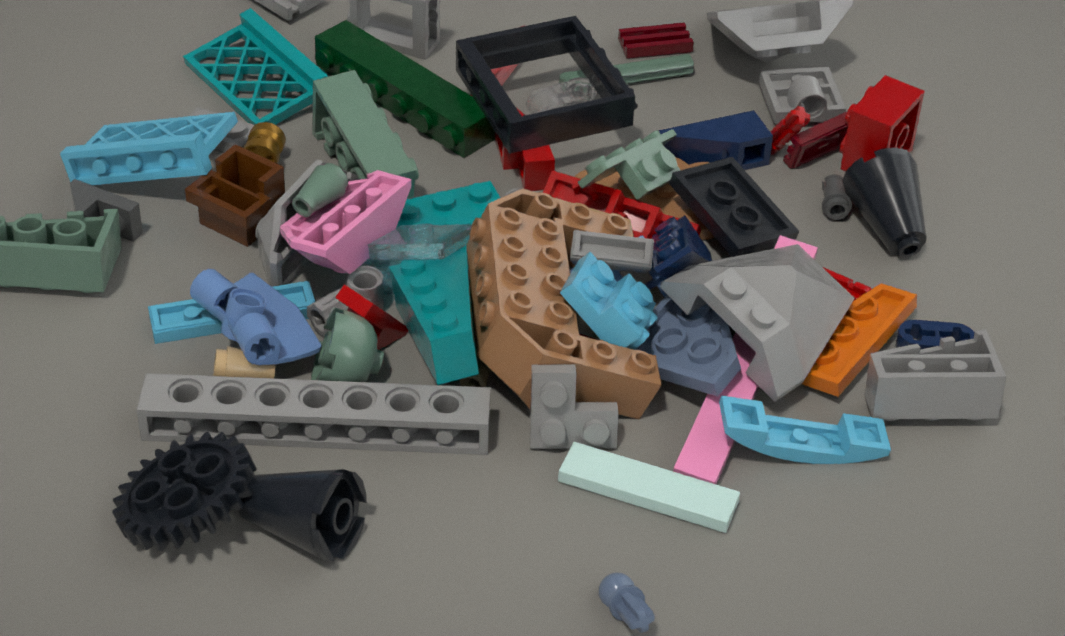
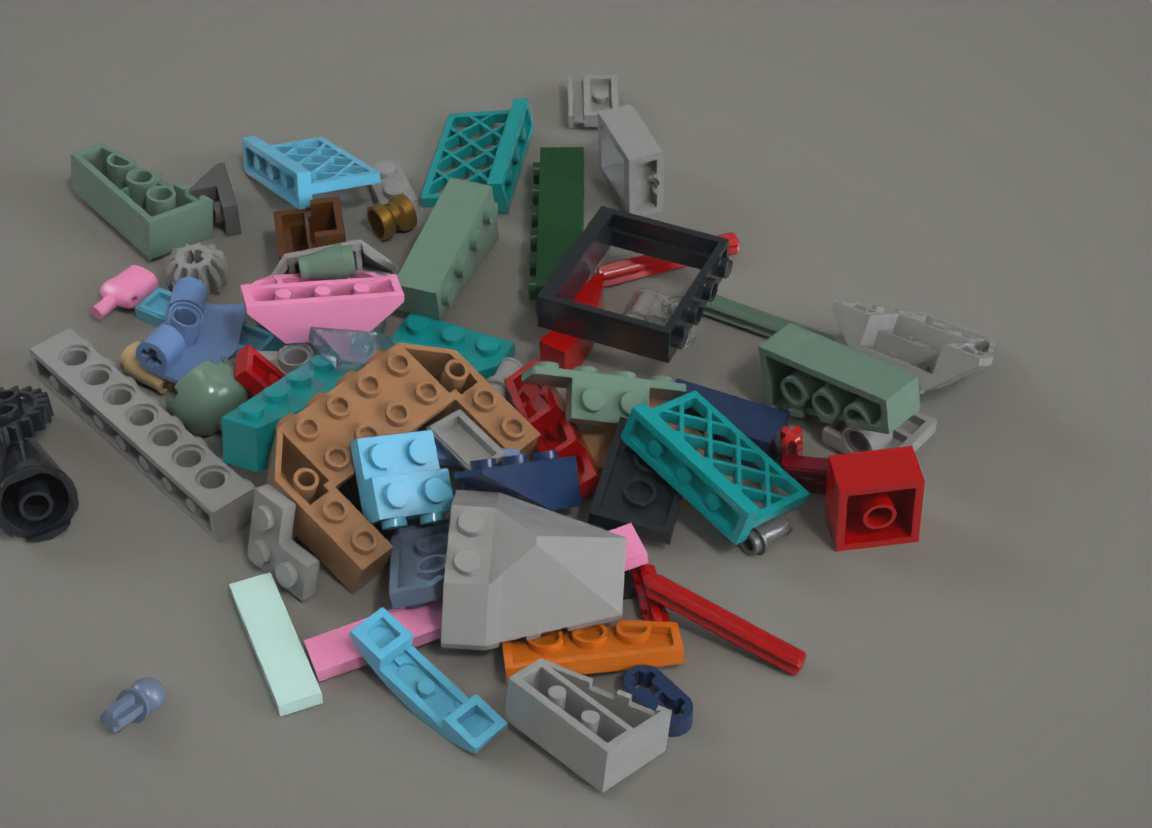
camera: 50 degrees right, 0 degrees up
dark red tile [618,22,694,59] -> none
black cone [842,148,927,257] -> none
none -> bright pink piece [90,265,159,320]
none -> light grey gear [163,241,228,298]
none -> teal fence [620,390,810,545]
none -> red axle [645,574,807,675]
none -> sand green wedge [758,323,920,434]

